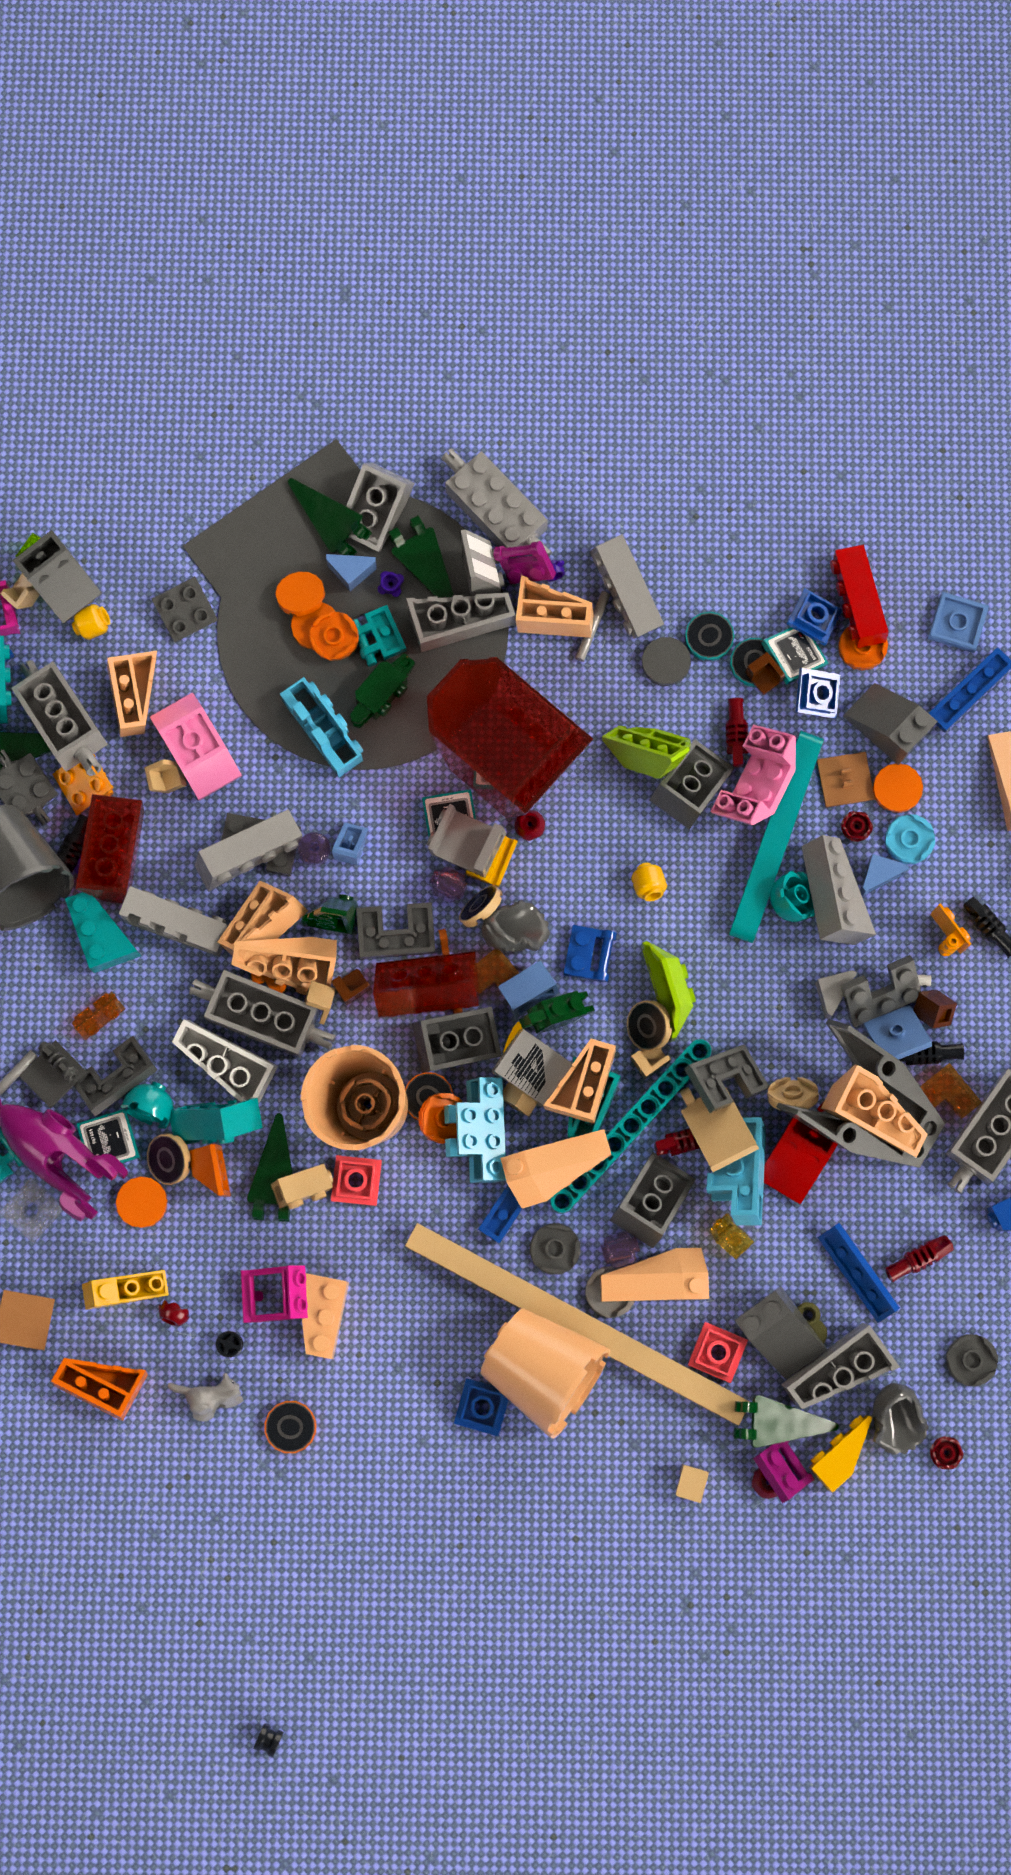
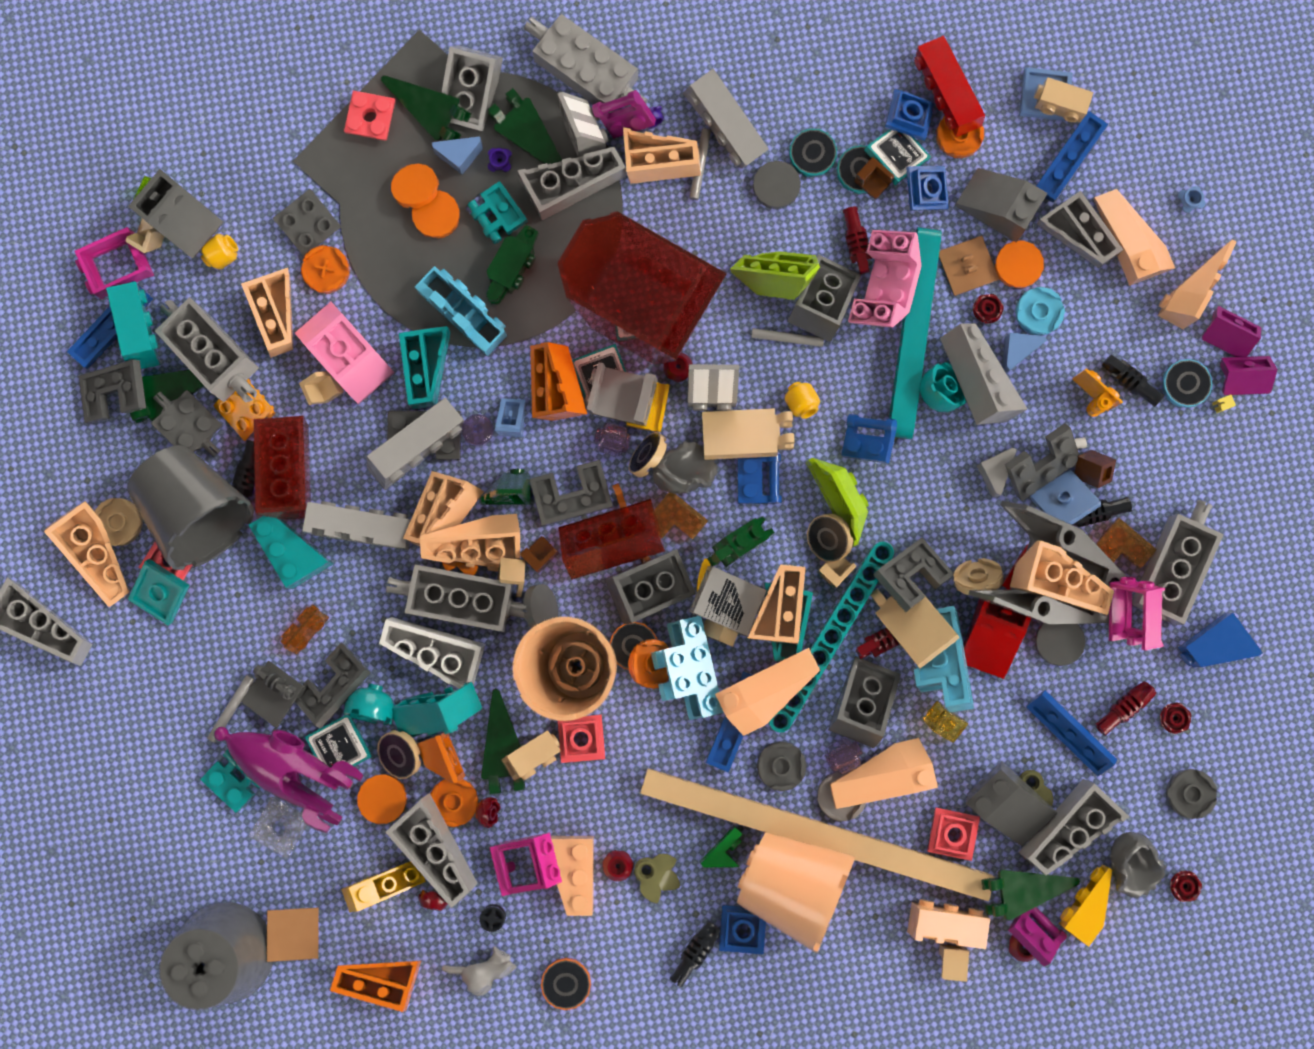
camera: 10 degrees left, 5 degrees up
orange tile [309,611,359,661] -> none
medium blue panel [499,961,559,1019] -> none
none -> orange tile [301,245,350,294]
none -> coral piece [344,90,396,141]
none -> light grey wedge [386,793,478,908]
none -> teal wedge [399,326,451,409]
none -> orange tile [430,779,479,827]
none -> dark red plate [475,797,501,828]
none -> dark grey tile [523,584,558,629]
none -> orange wedge [530,342,587,421]
none -> dark red plate [602,850,634,882]
none -> olive plate [634,853,680,904]
none -> black hinge [670,920,721,988]
none -> slope [688,364,739,411]
none -> green slope [700,825,742,867]
none -> tan tile [702,408,795,460]
none -> light grey bar [751,328,824,347]
none -> blue plate [841,414,897,464]
none -> light nougat wedge [907,899,990,949]
none -> tan brick [1034,77,1094,123]
none -> dark grey tile [1035,623,1086,666]
none -> light grey wedge [1037,191,1123,268]
none -> dark pink window [1109,577,1165,650]
none -> dark red plate [1160,703,1191,734]

